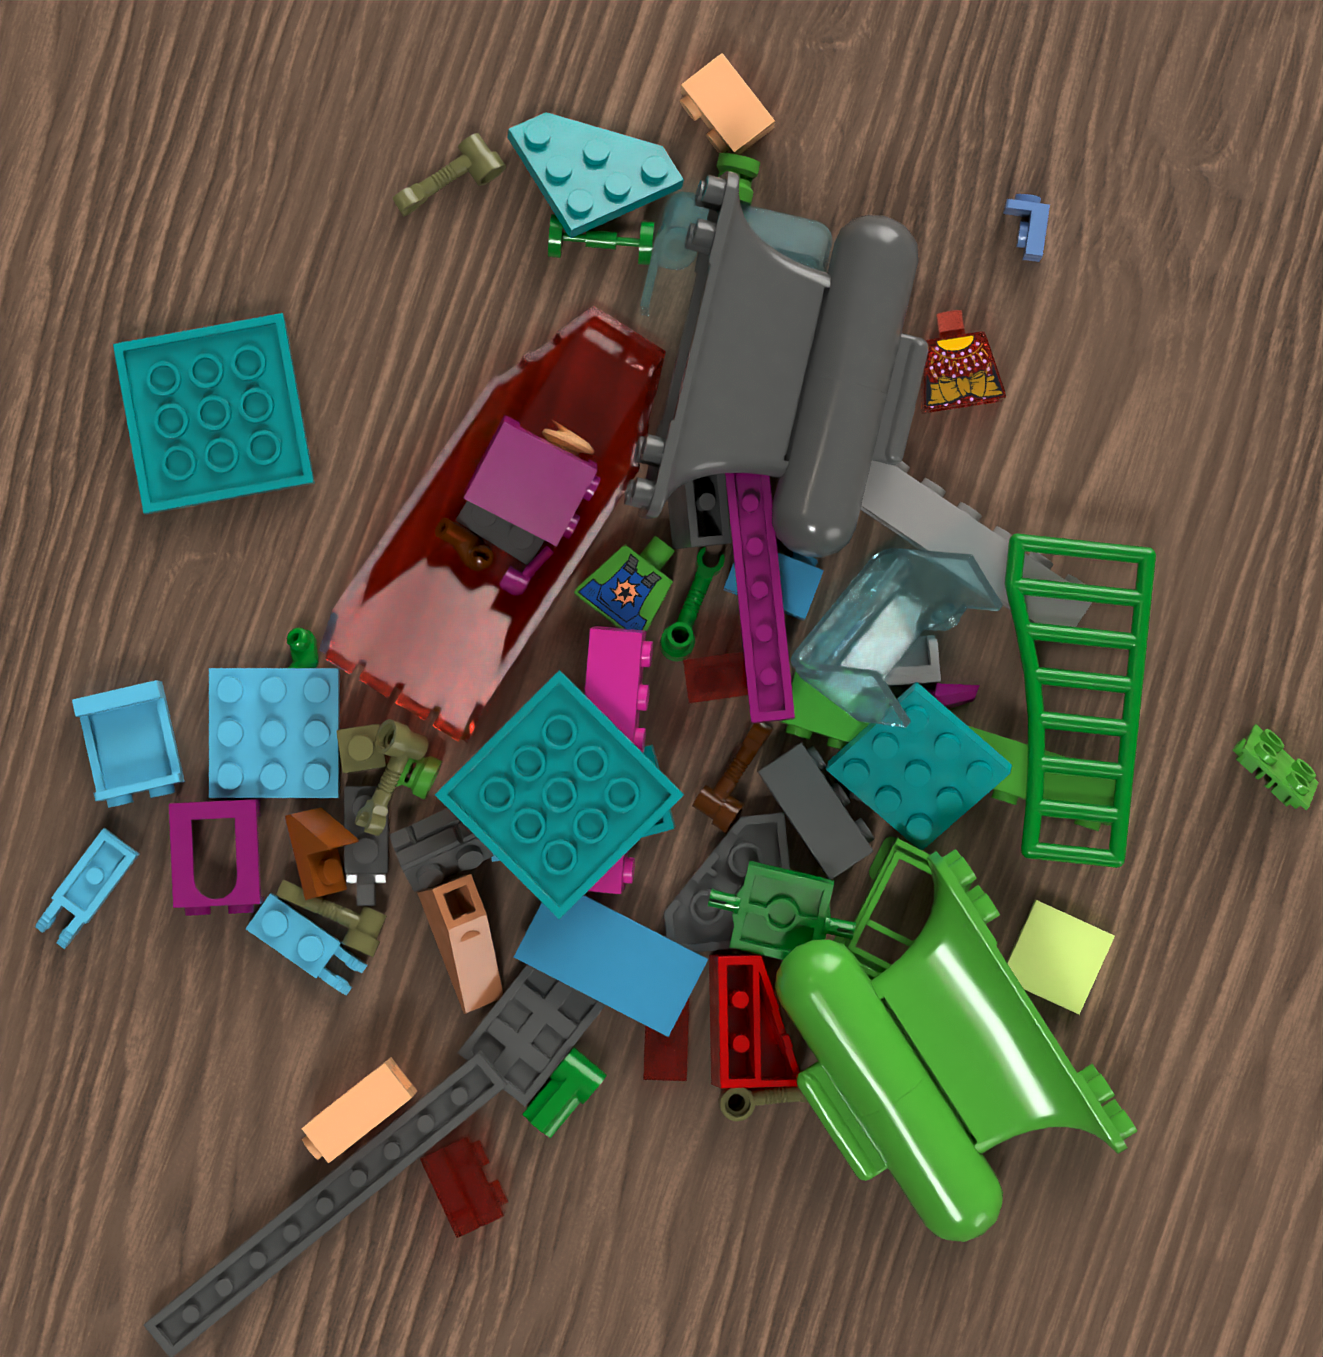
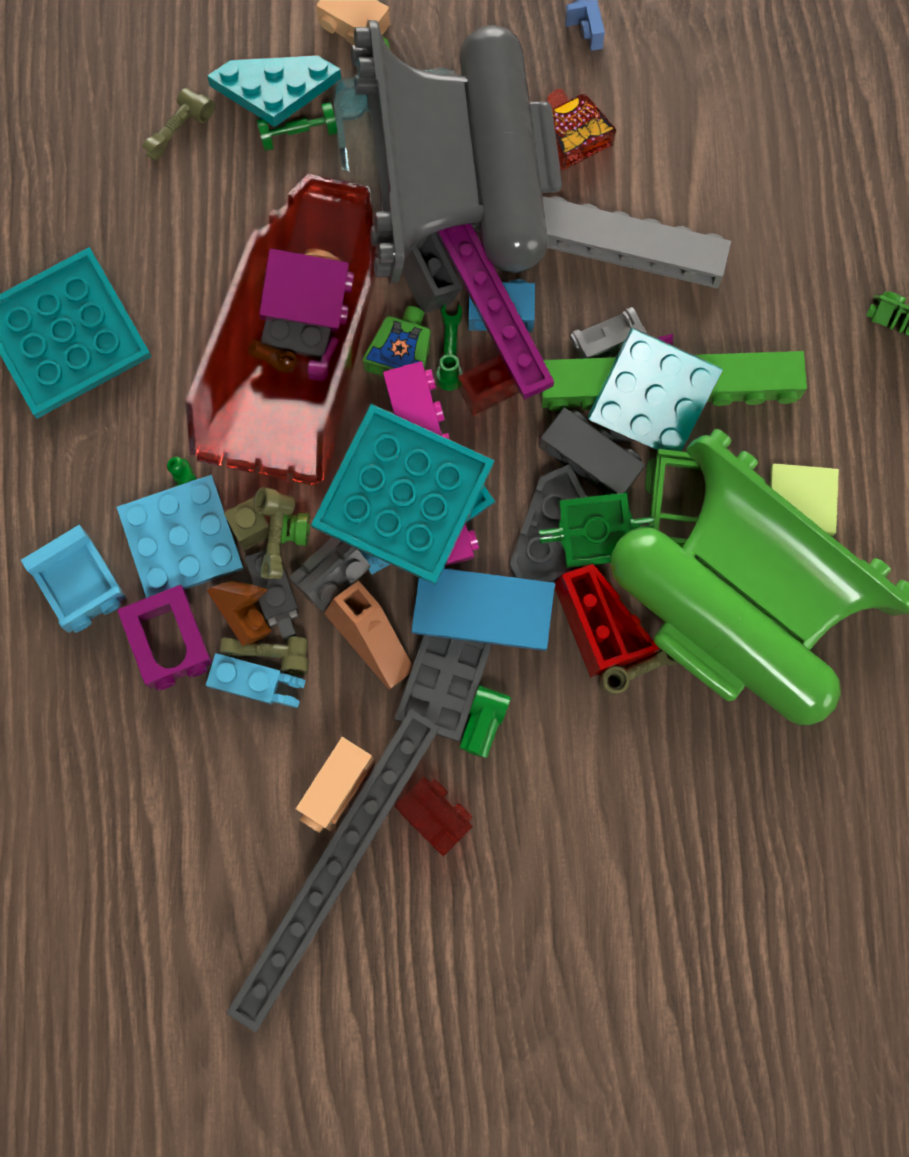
camera: 20 degrees left, 10 degrees down
medium azure hinge [35,828,140,949] -> none
clear red plate [643,998,689,1081] -> none
reddish brown brick [692,723,773,833] -> none
clear light blue windscreen [791,548,1003,728] -> none
green bar [1004,533,1156,868] -> none

